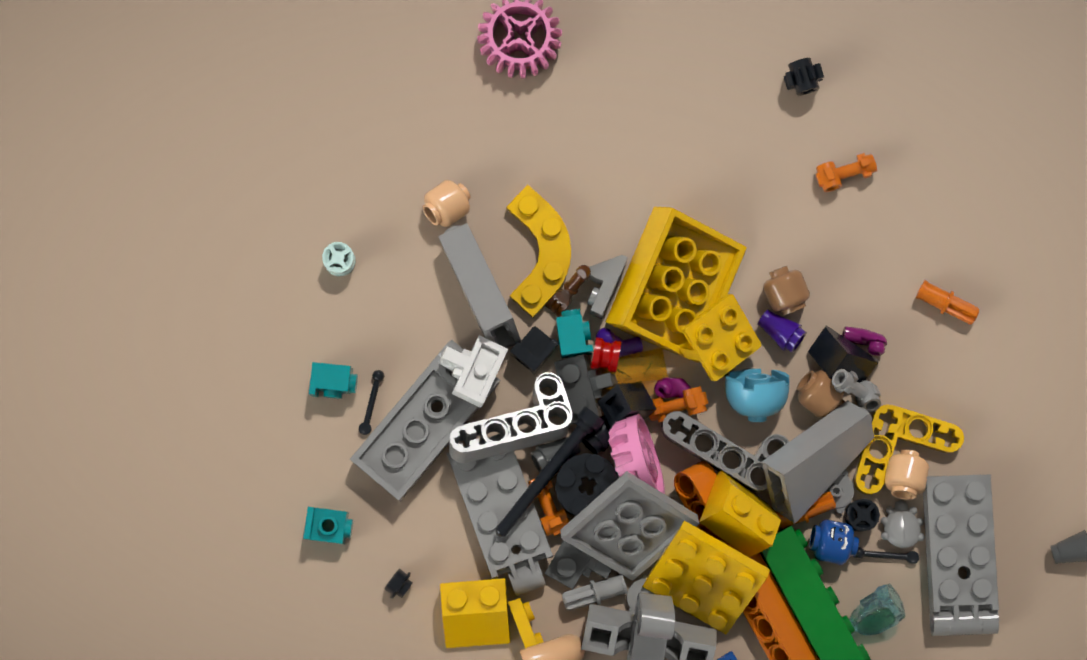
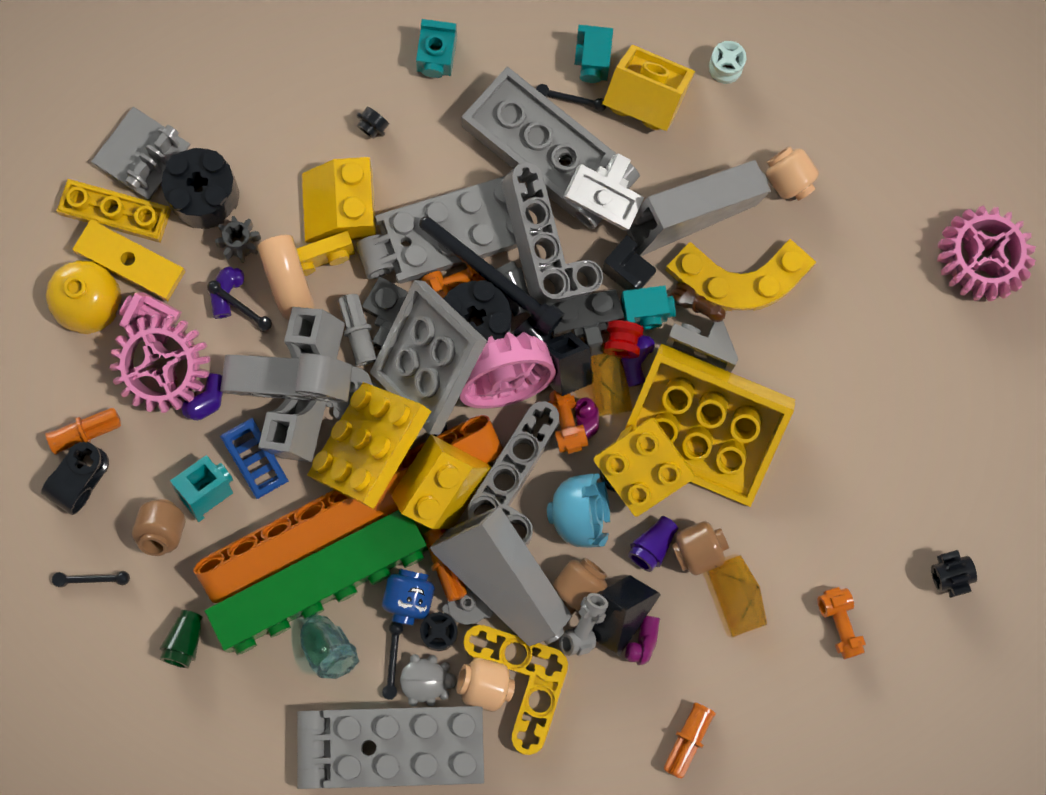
camera: 85 degrees right, 5 degrees down
none -> yellow slope [602,44,695,131]
none -> clear yellow slope [707,555,767,637]

